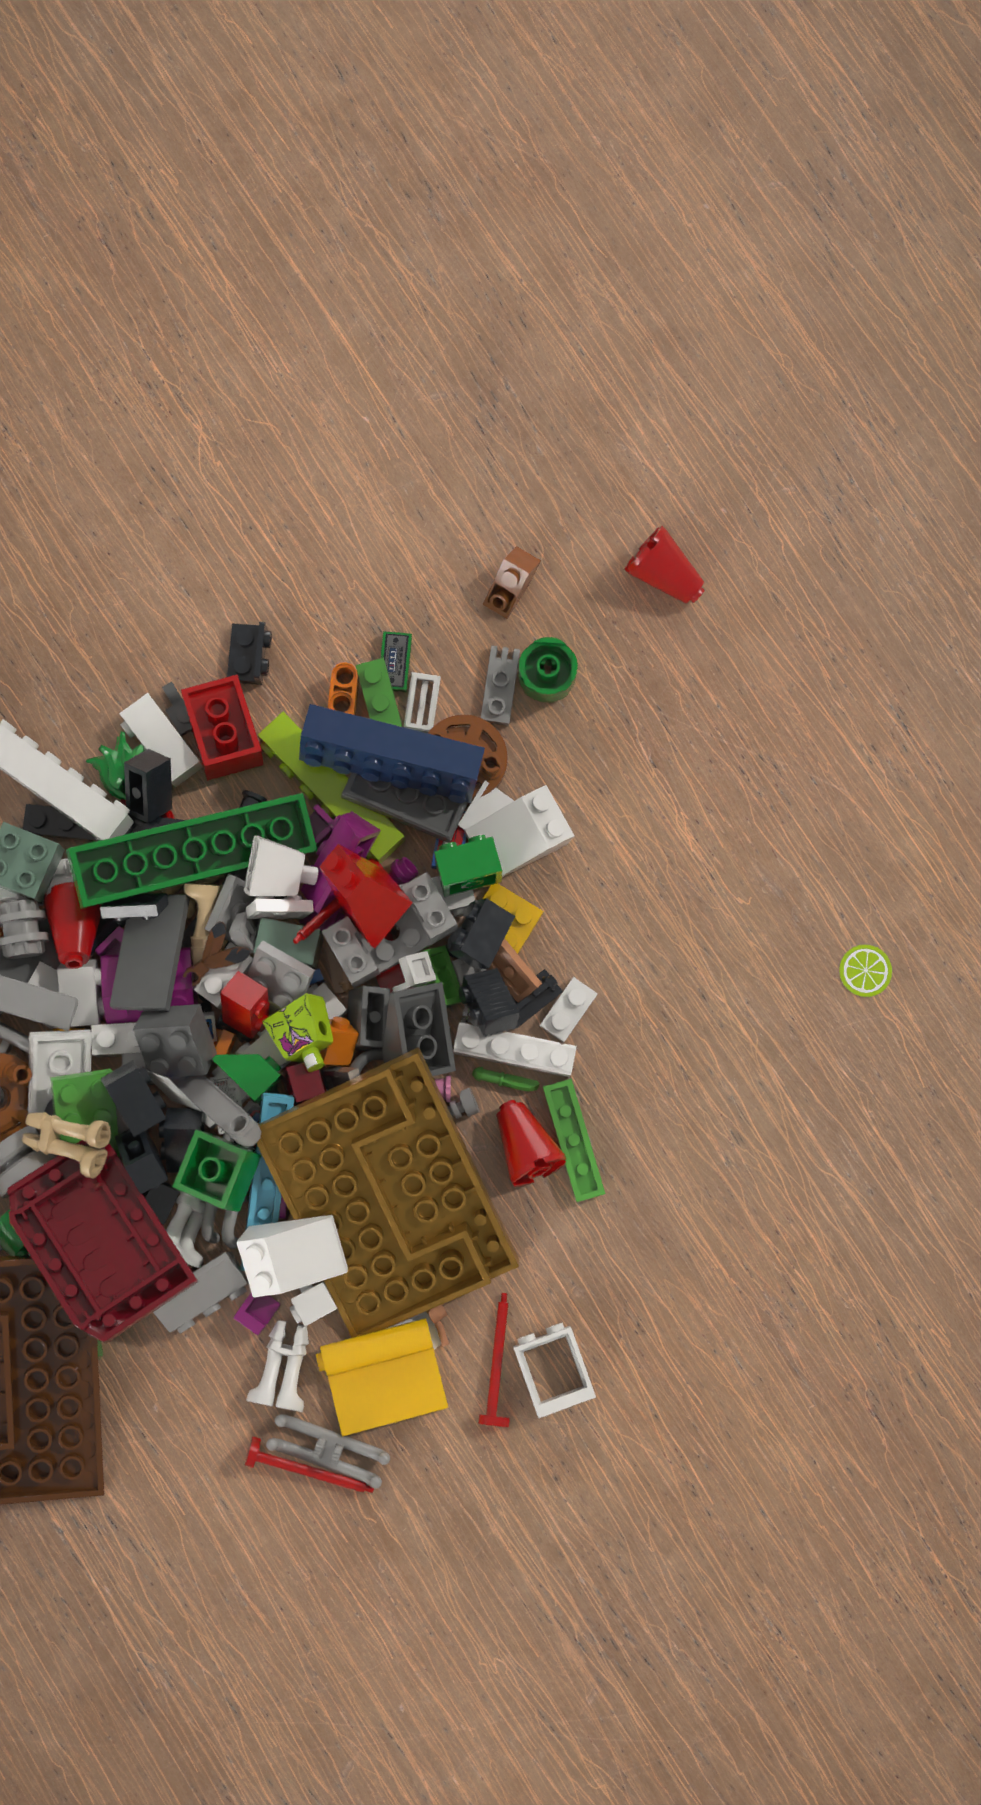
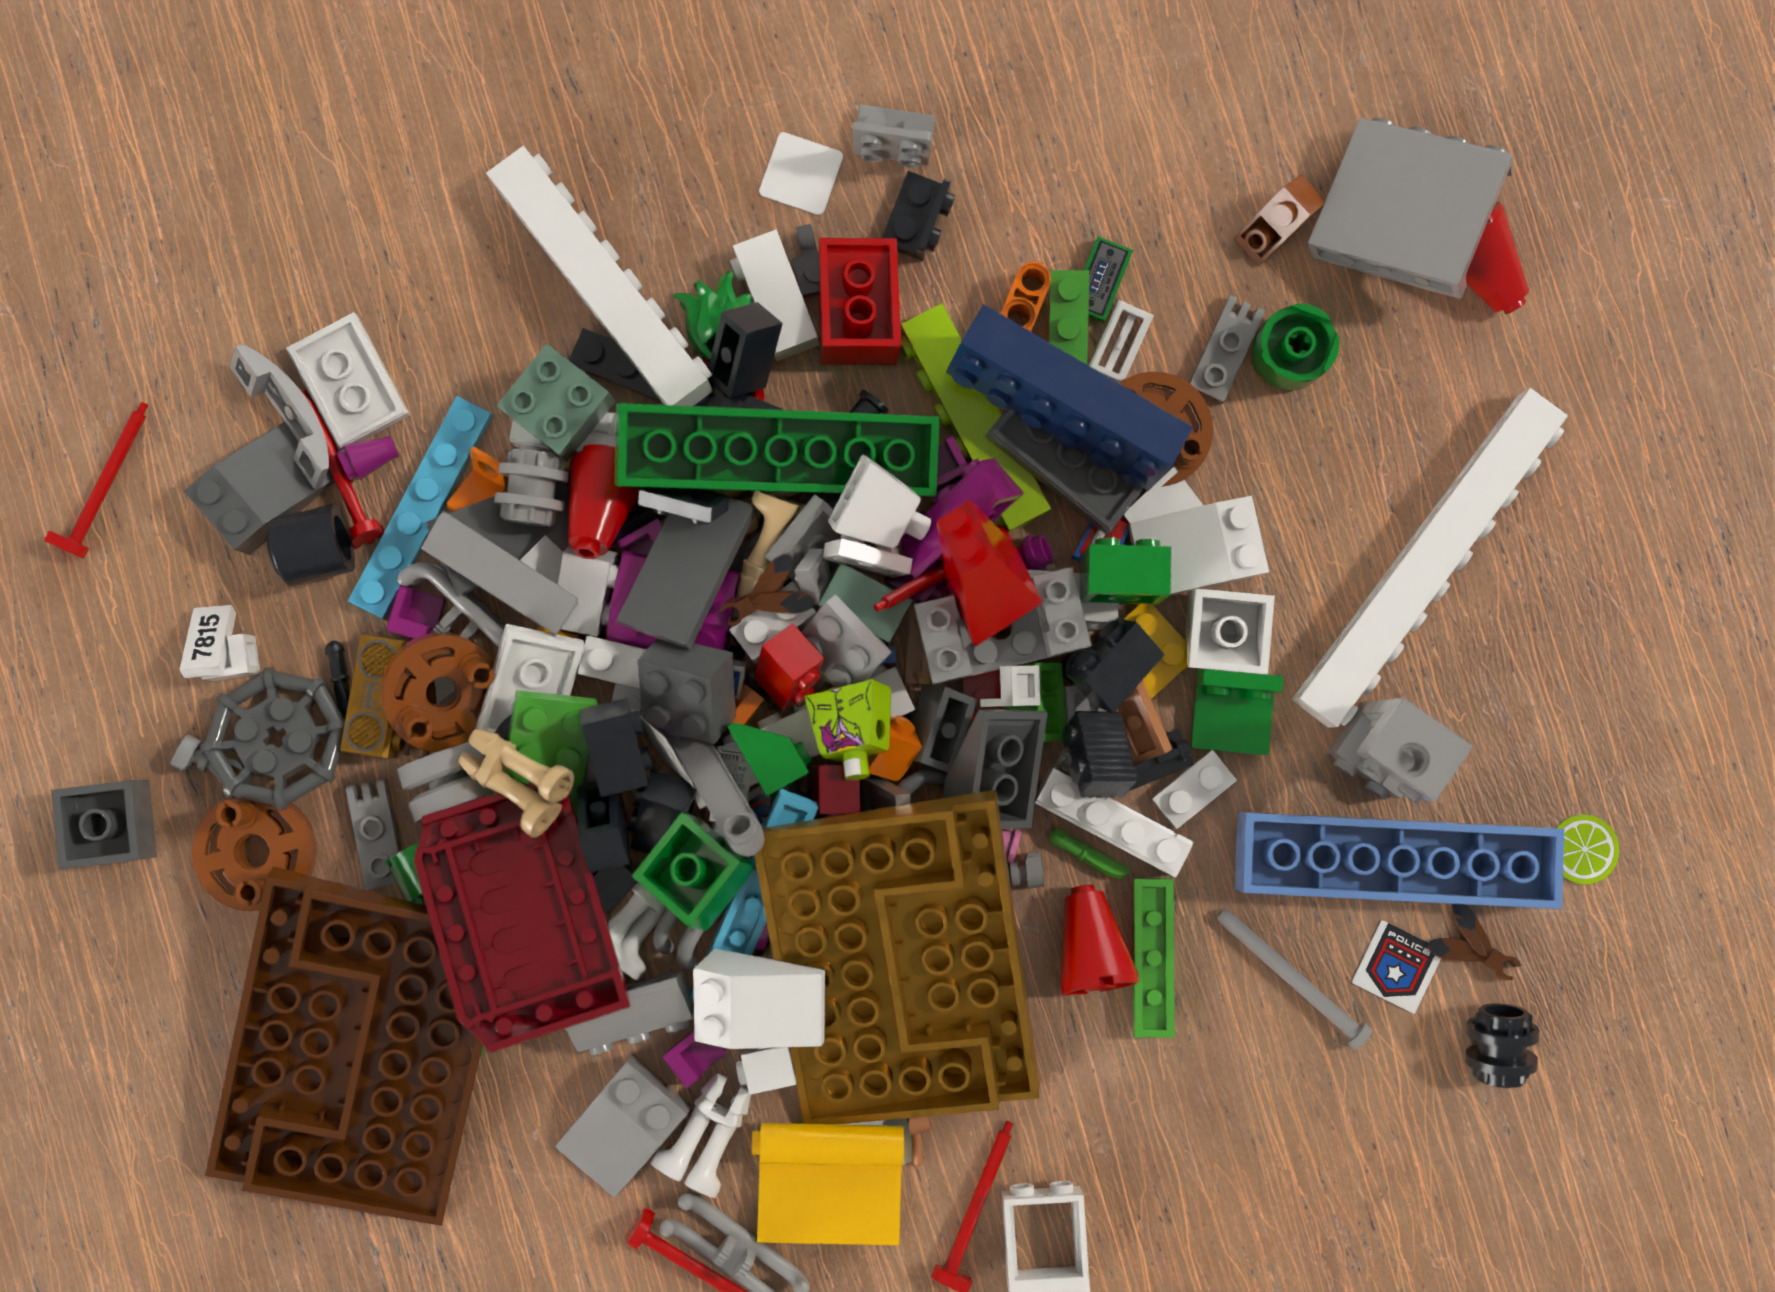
camera: 15 degrees right, 5 degrees up
none -> light grey slope [555,1055,692,1198]
none -> white sticker [759,132,843,215]
none -> light grey bracket [852,104,936,168]
none -> white slope [1185,588,1275,675]
none -> green bracket [1190,669,1283,755]
none -> light grey bar [1217,909,1373,1050]
none -> medium blue brick [1234,812,1565,909]
none -> white brick [1291,388,1568,728]
none -> light grey panel [1308,117,1514,299]
none -> light grey plate [1327,698,1473,803]
none -> sticker [1351,920,1441,1014]
none -> reddish brown piece [1427,904,1522,981]
none -> black piece [1465,1003,1540,1088]

